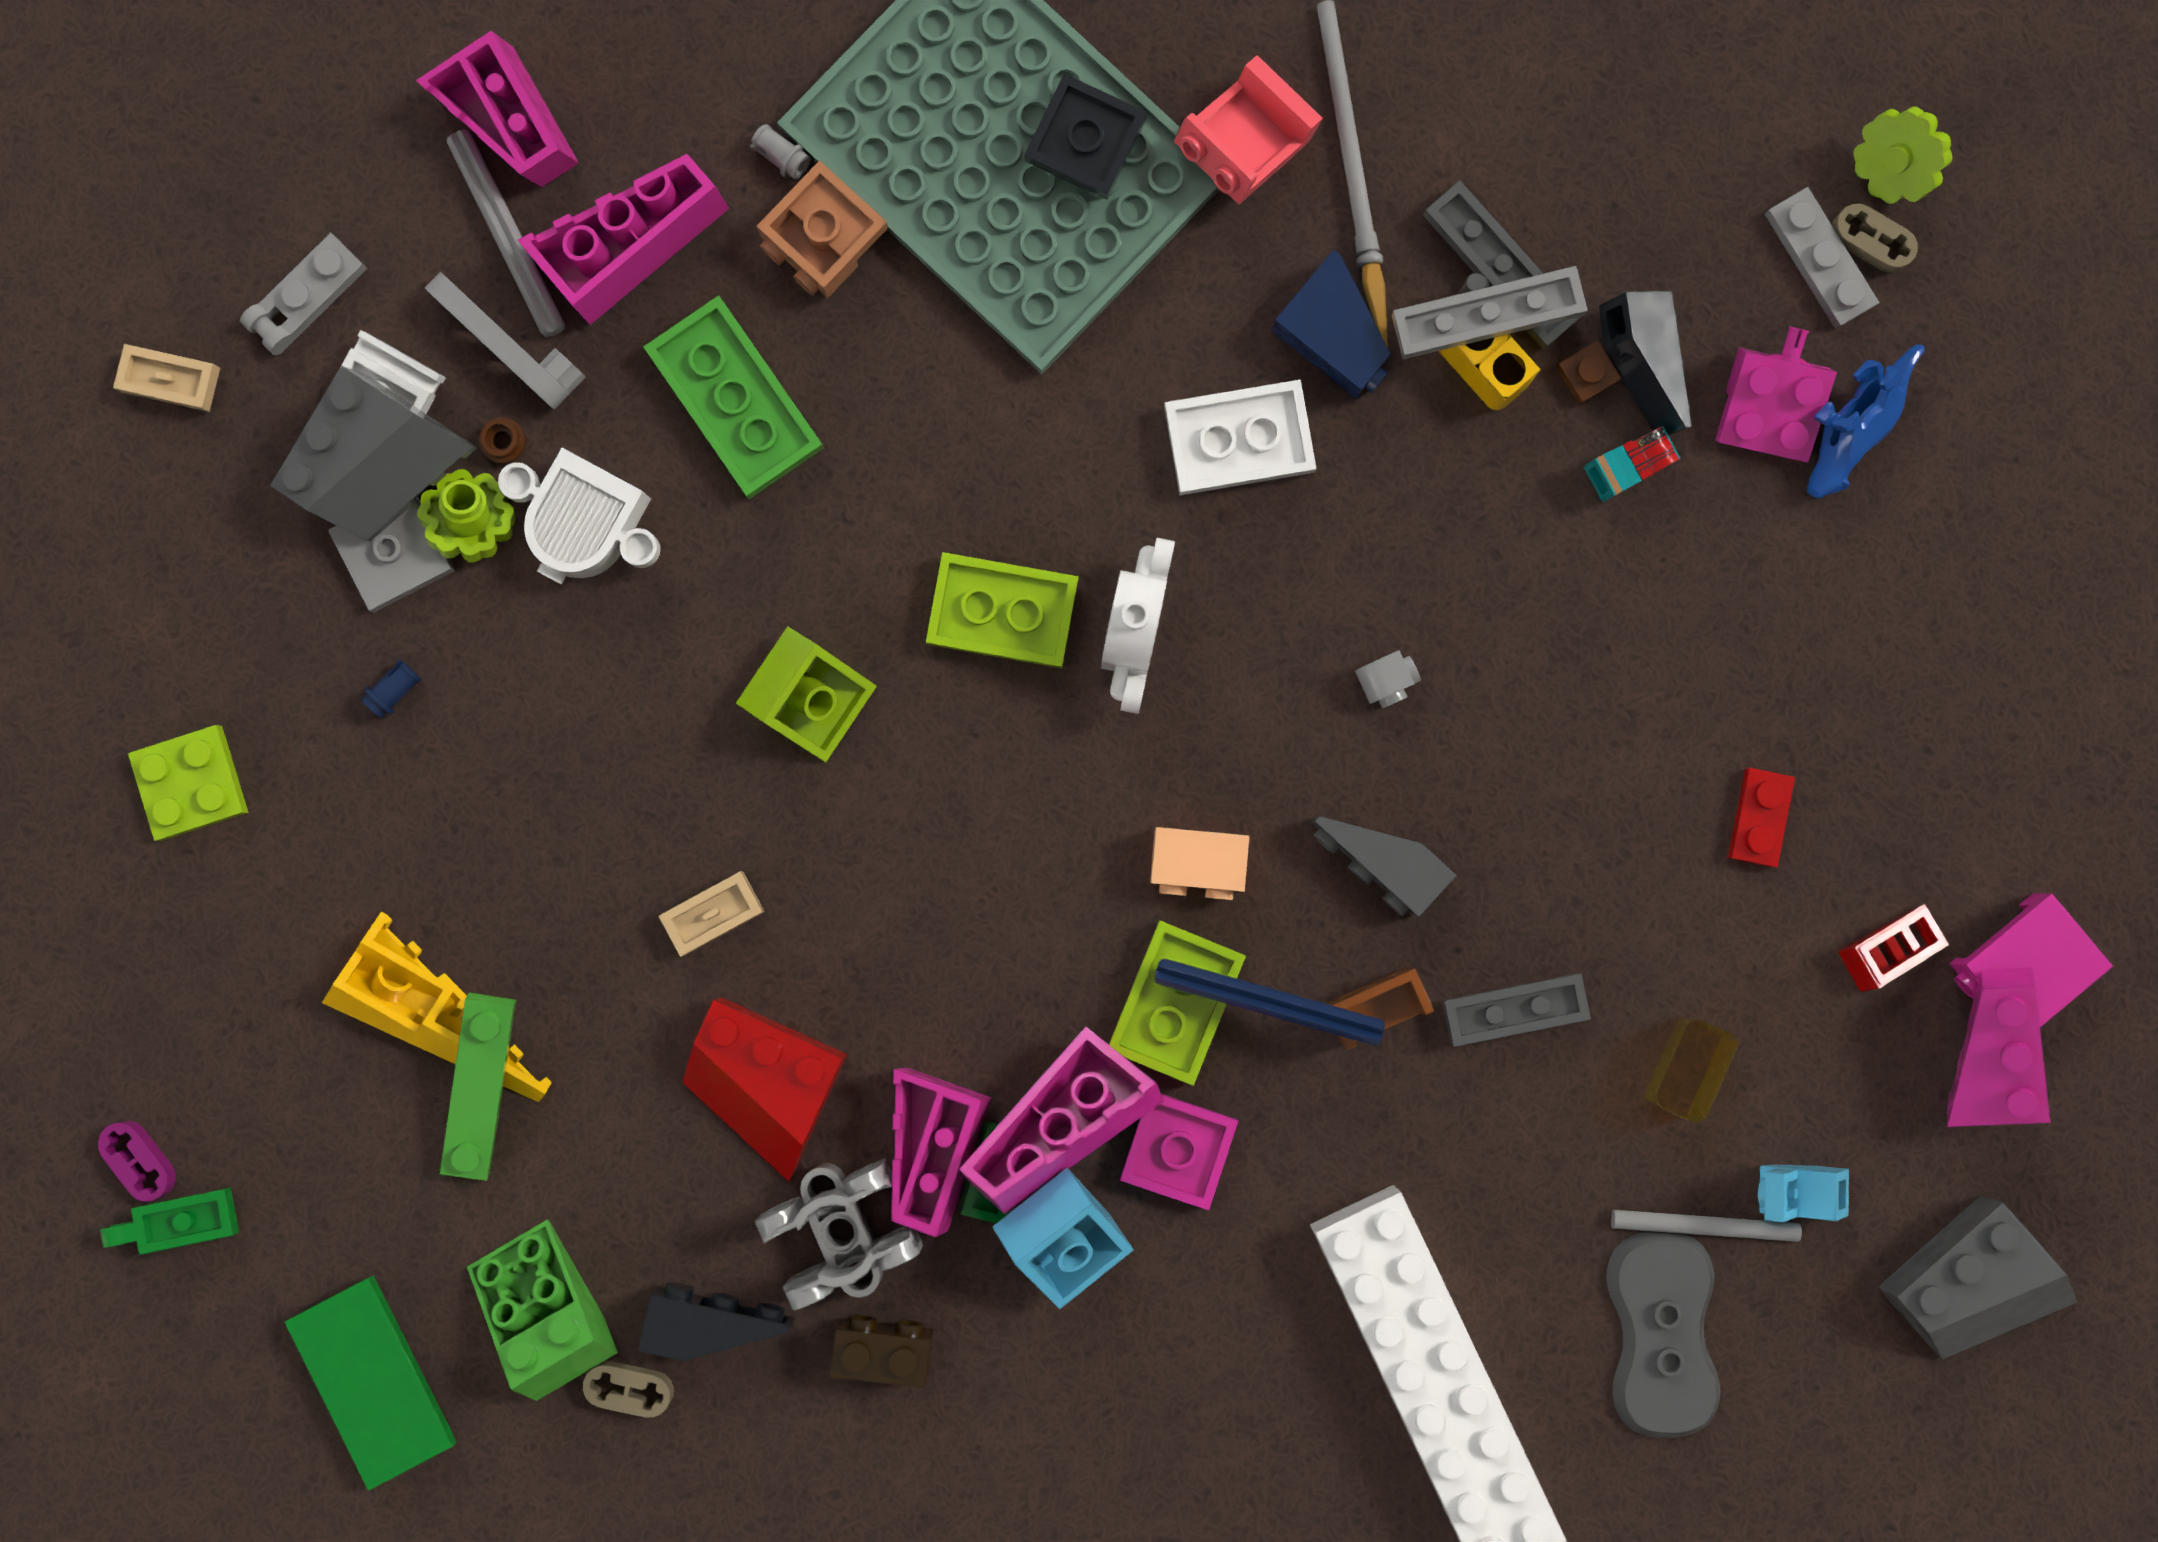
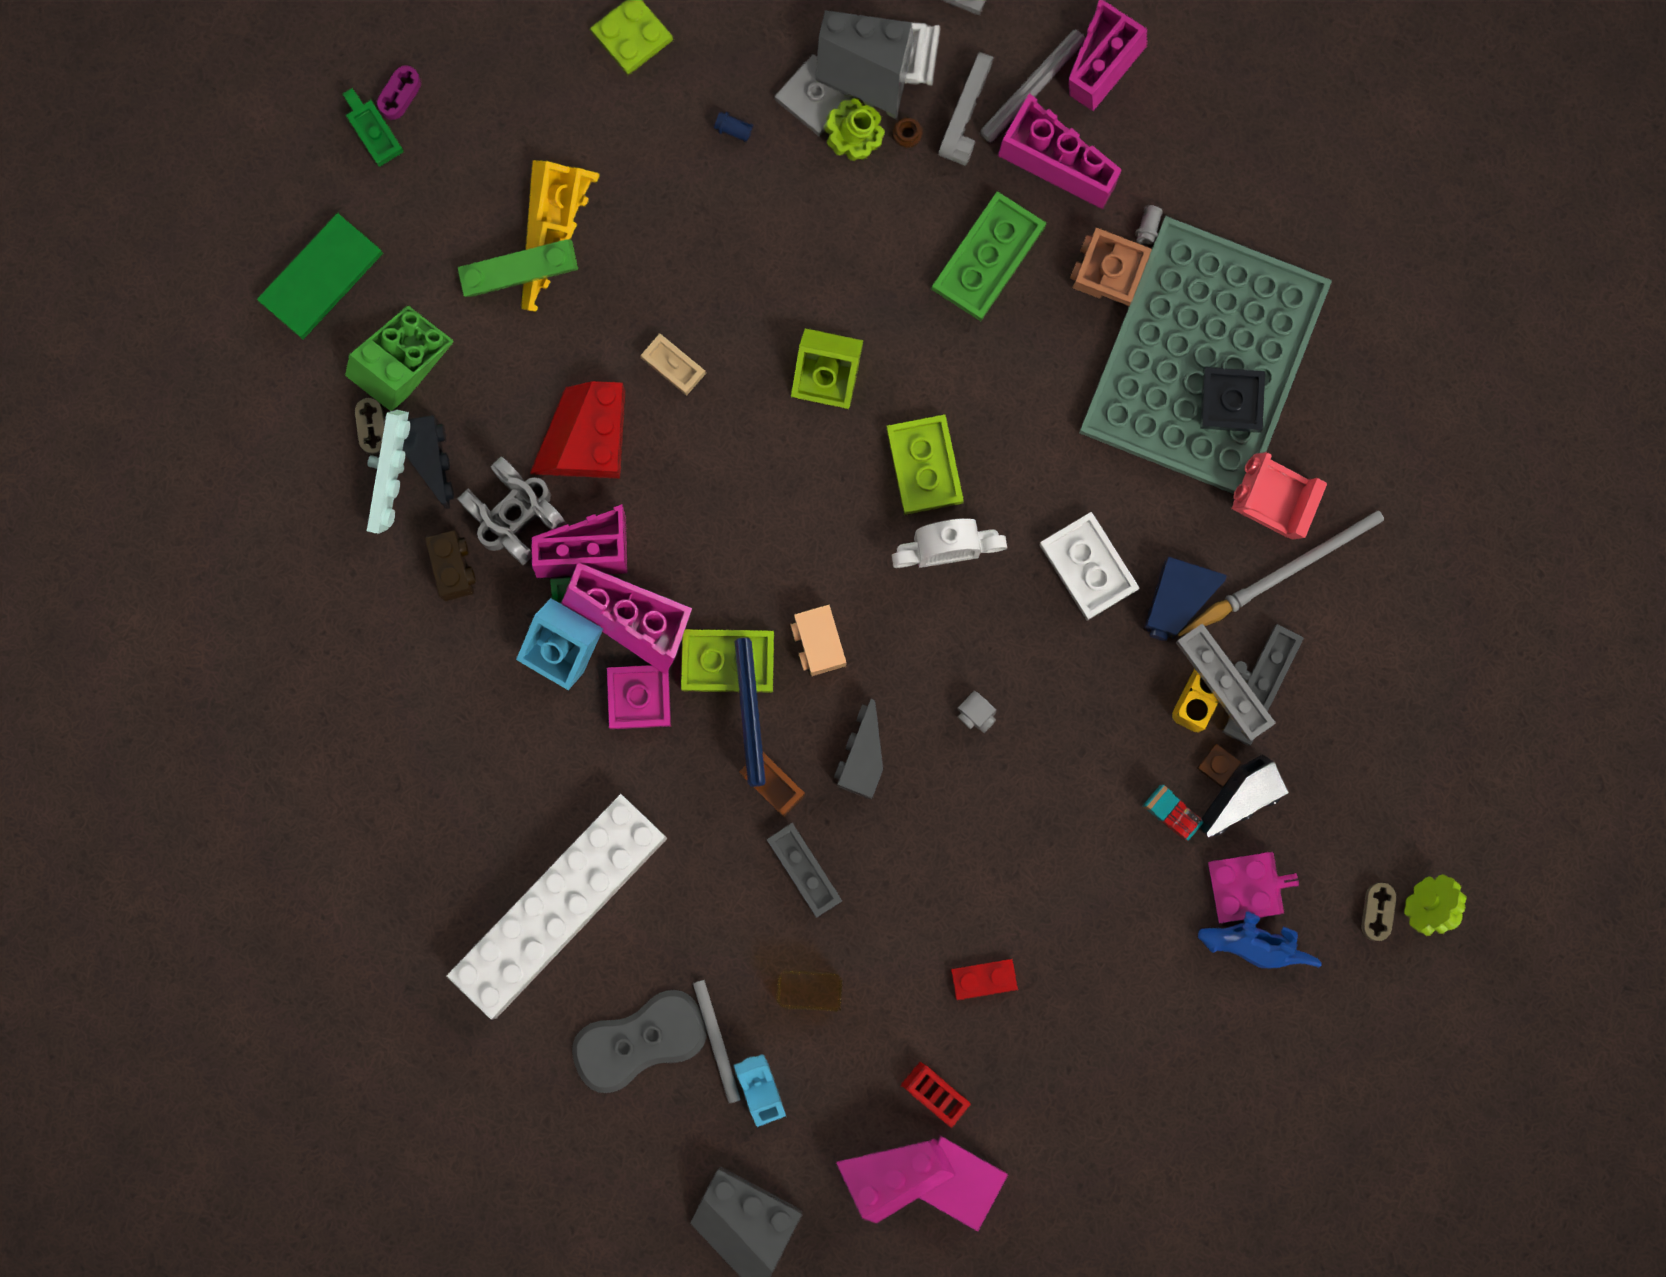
camera: 65 degrees right, 5 degrees down
white piece [498,448,660,585] -> none
light grey plate [1765,187,1879,330] -> none
none -> light aqua plate [367,410,410,534]

